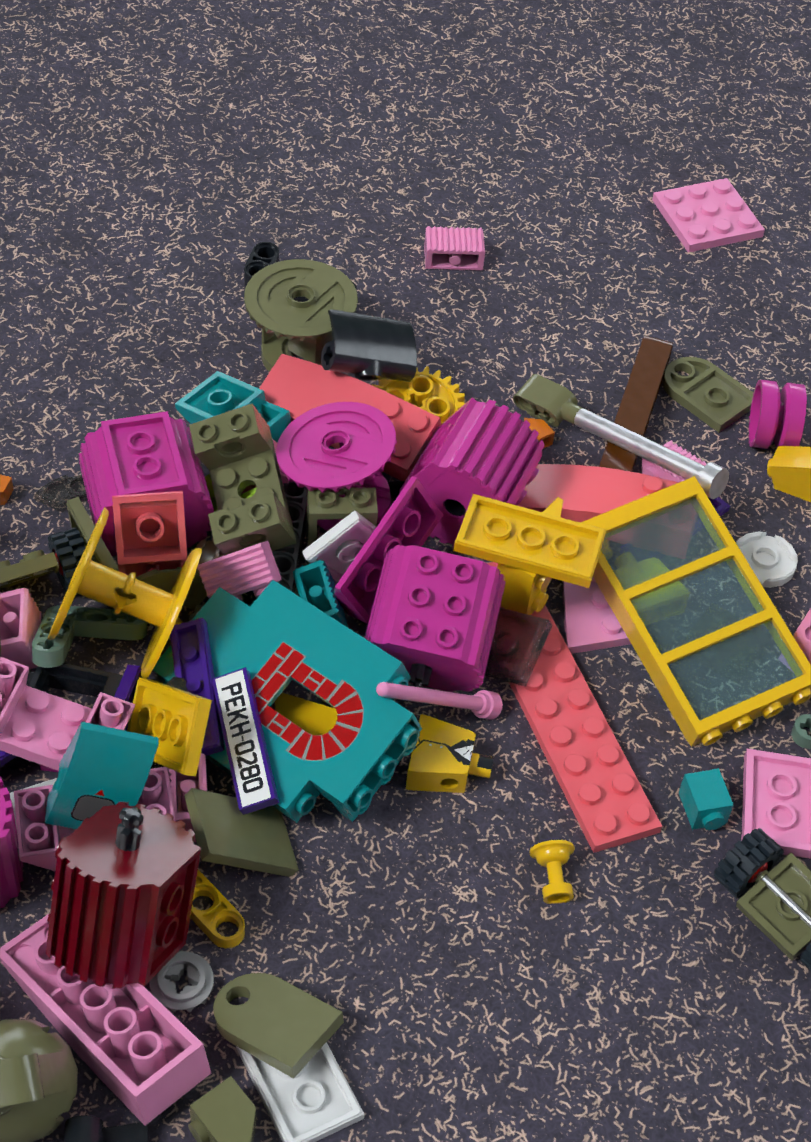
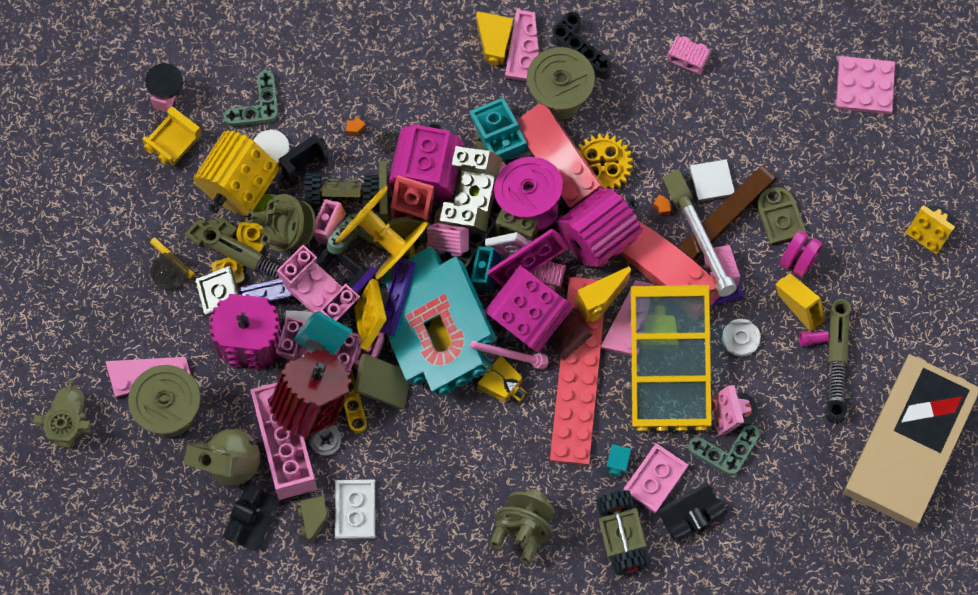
camera: 30 degrees right, 20 degrees up
tile [211,667,279,815] -> none
olive tile [213,973,344,1079] -> none
black panel [321,309,417,382] -> none
yellow tile [453,494,607,588] -> none
yellow piece [529,840,575,904] -> none
none -> yellow slope [476,11,513,66]
none -> olive piece [490,489,555,564]
none -> bright pink wing [505,10,539,82]
none -> white tile [690,159,734,202]

